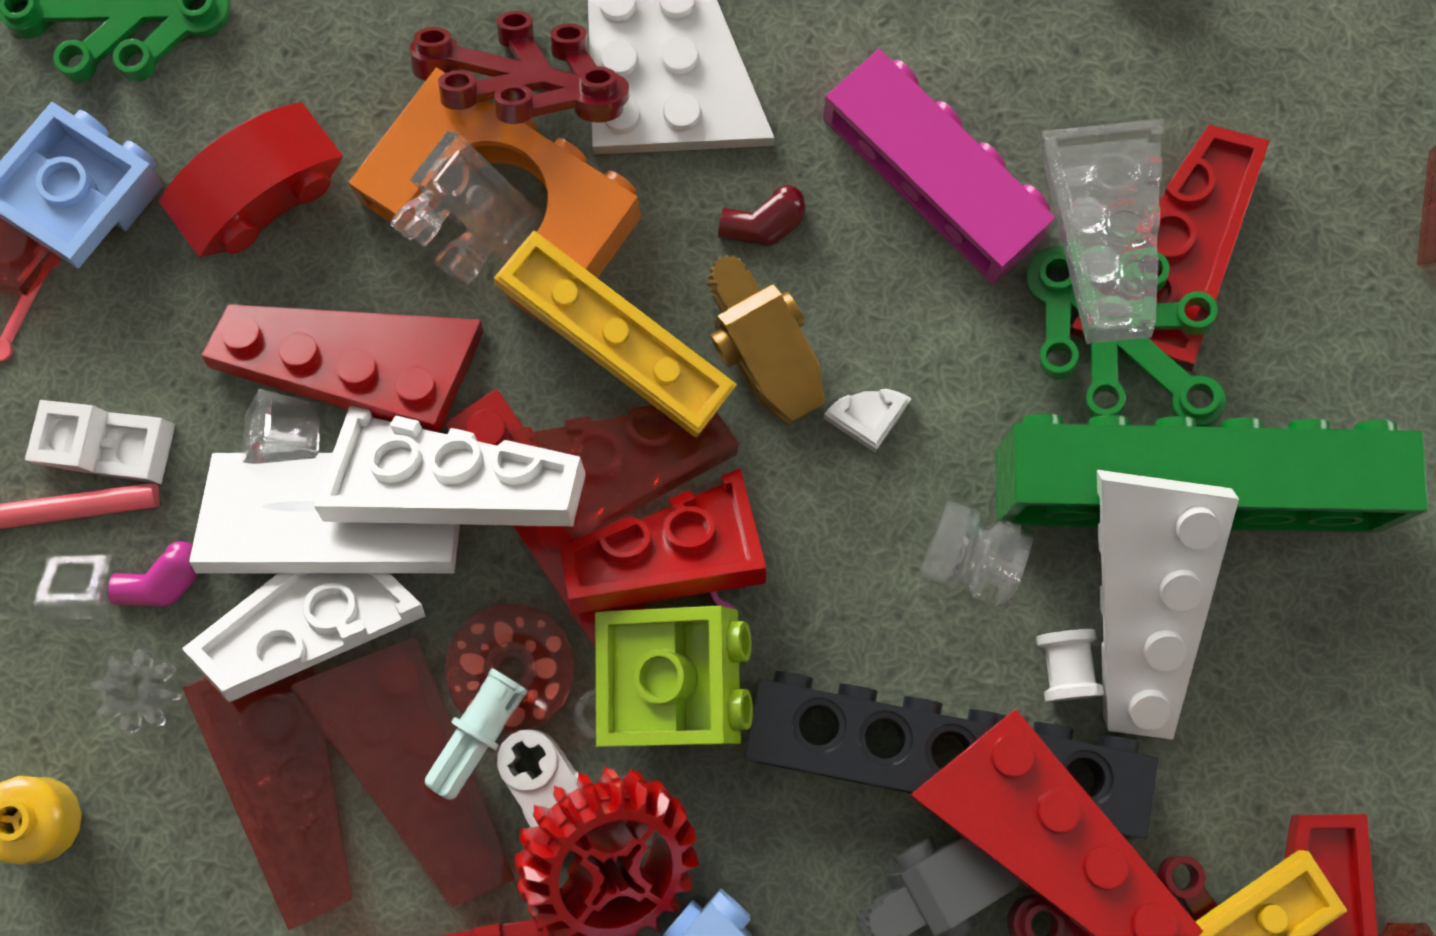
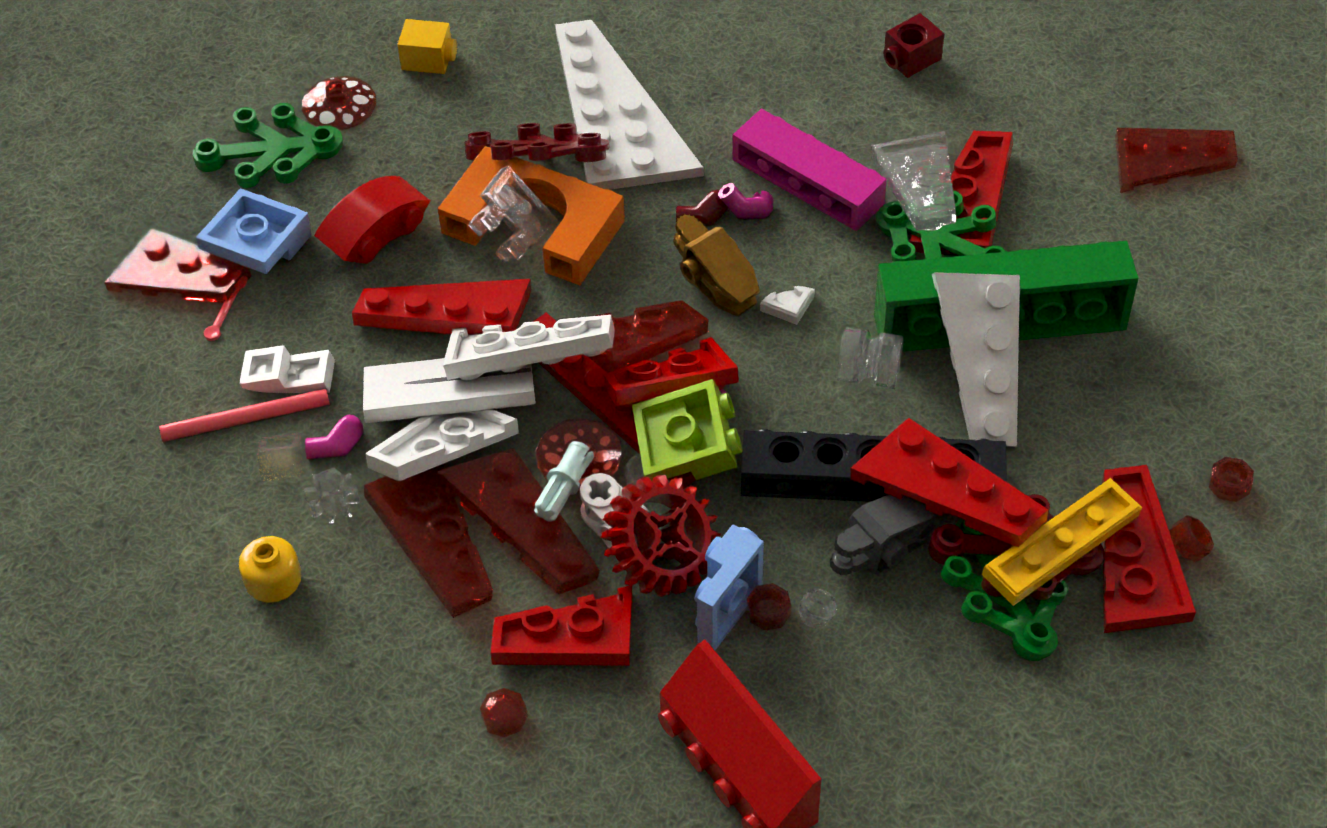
camera: 10 degrees left, 25 degrees down
clear slope [242,389,320,464] -> none
yellow tile [494,230,737,438] -> none
white bush [1036,629,1105,702] -> none
none -> dark pink arm [718,183,774,219]

